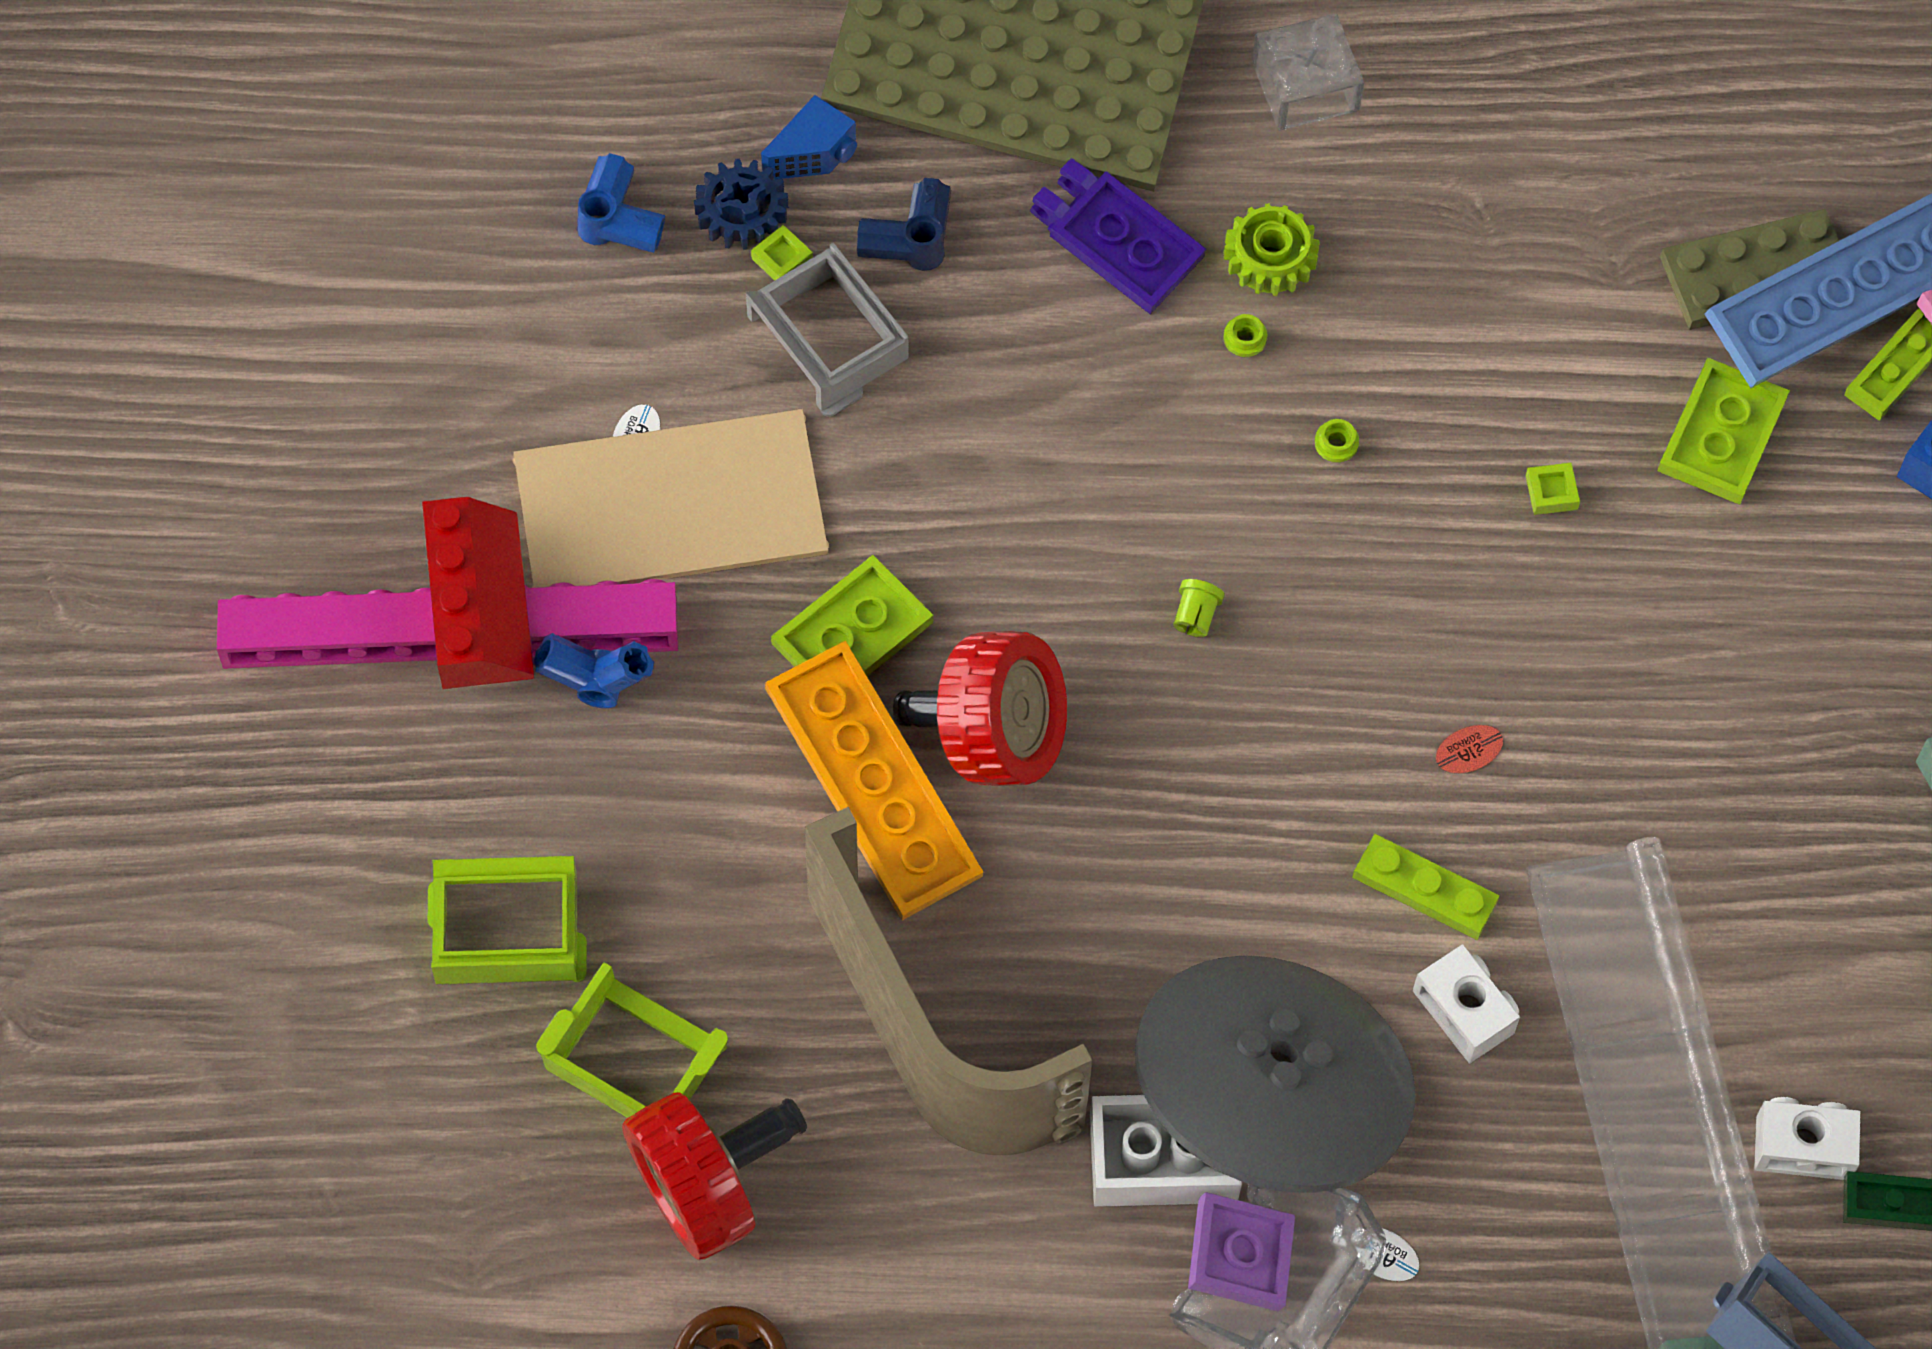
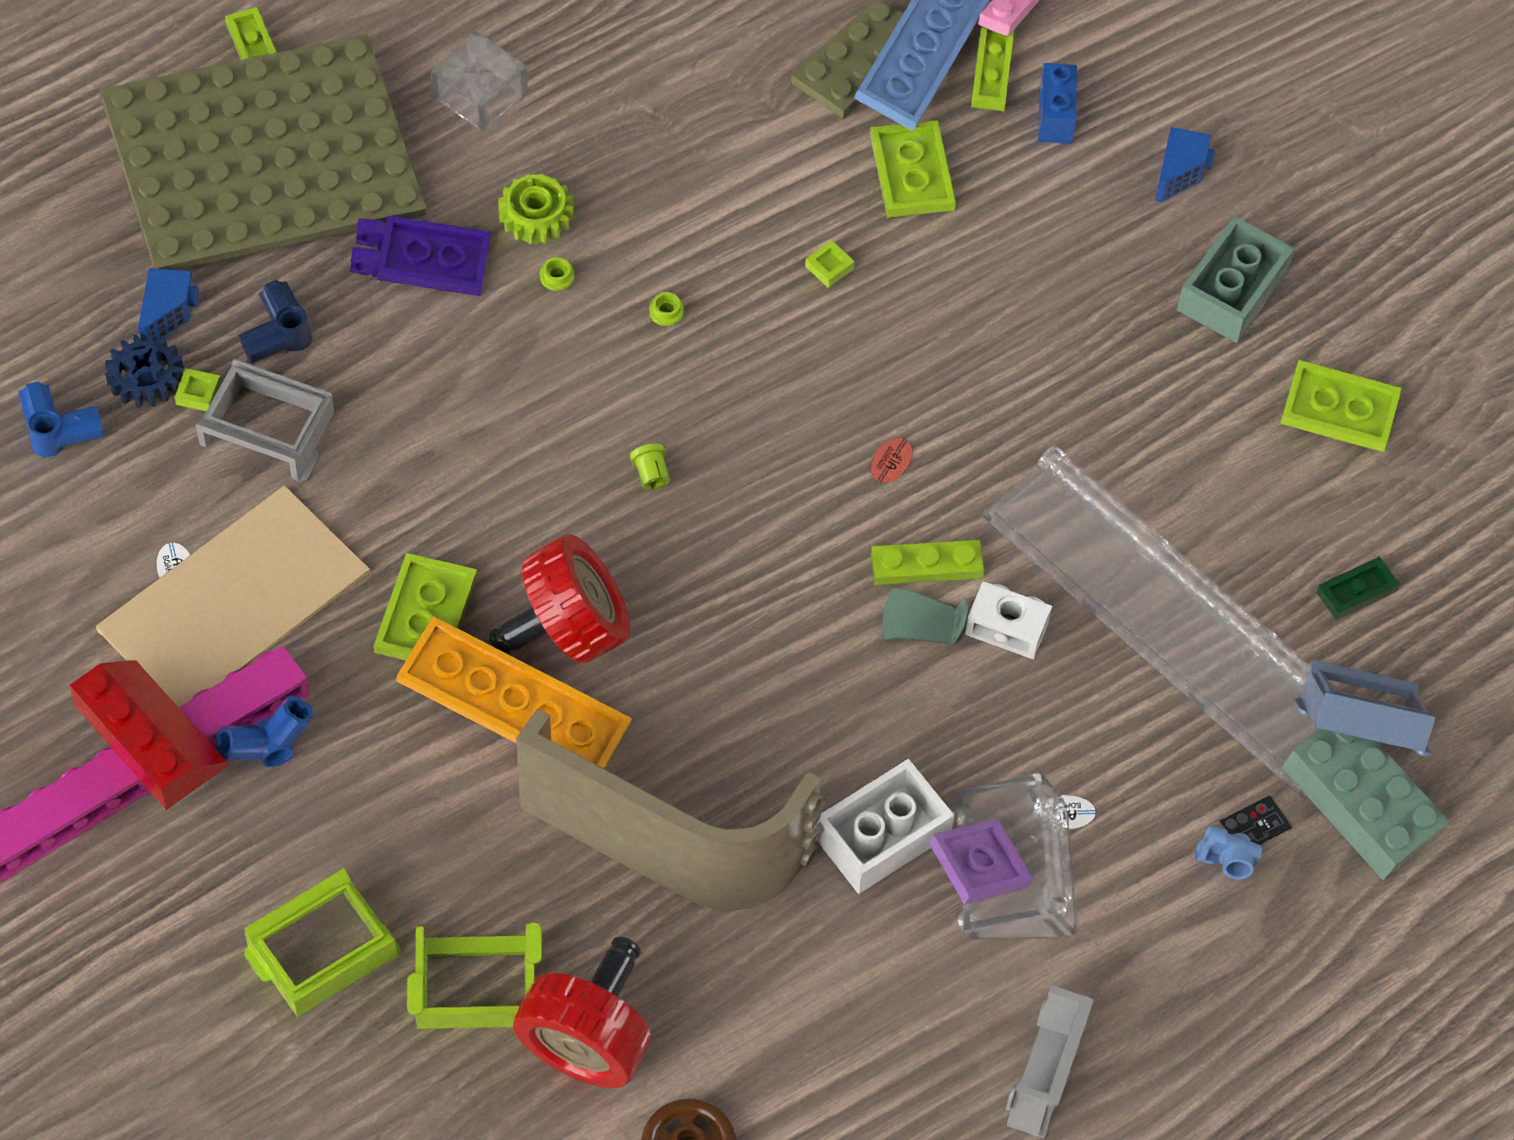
camera: 35 degrees left, 5 degrees down
dark grey dish [1135,956,1415,1193] -> none
white brick [1754,1097,1860,1180] -> none
none -> sand green piece [882,588,969,645]

